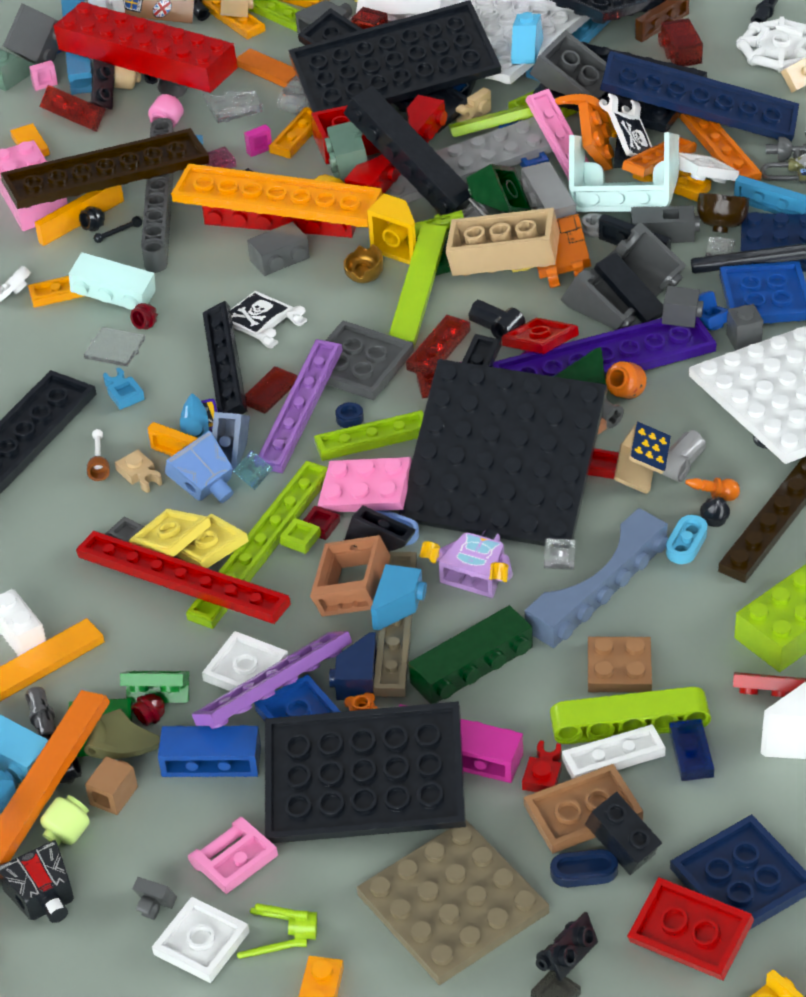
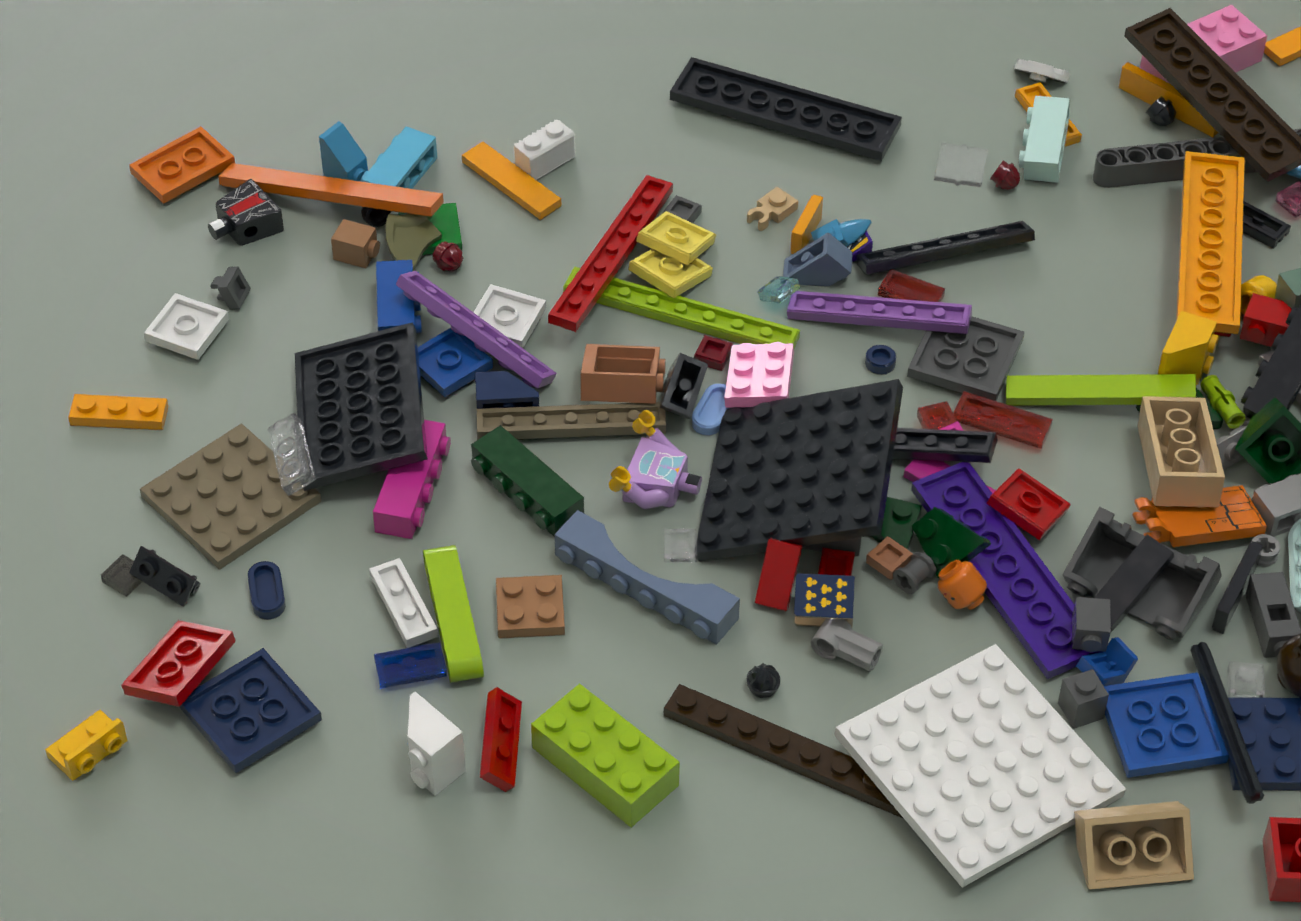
camera: 80 degrees right, 5 degrees up
dark grey pin [25,687,56,740] -> none
yellowish green head [40,795,90,846] -> none
dark orange hinge [87,429,110,481] -> none
black hinge [93,216,142,243] -> none
dark azure plate [103,367,145,410] -> none
bracket [120,671,189,703] -> none
medium blue torso [165,431,234,503] -> none
bright pink plate [188,817,278,894] -> none
flag [230,291,307,349] -> none
lime plant [236,903,317,959] -> none
dark grey brick [247,222,310,276] -> none
lime plate [280,518,321,554] -> none
lime tile [314,410,424,461] -> none
pearl gold hair [343,244,383,283] -> none
orange plate [344,692,378,711] -> none
dark azure slope [371,564,427,630] -> none
black piece [468,299,526,342] -> none
red plate [522,740,562,792] -> none
medium nougat plate [524,764,643,854] -> none
black hinge [585,791,662,875] -> none
medium azure plate [666,515,708,564] -> none
orange bar [685,477,740,501] -> none
none -> clear plate [268,413,316,496]
none -> red tile [755,538,802,611]

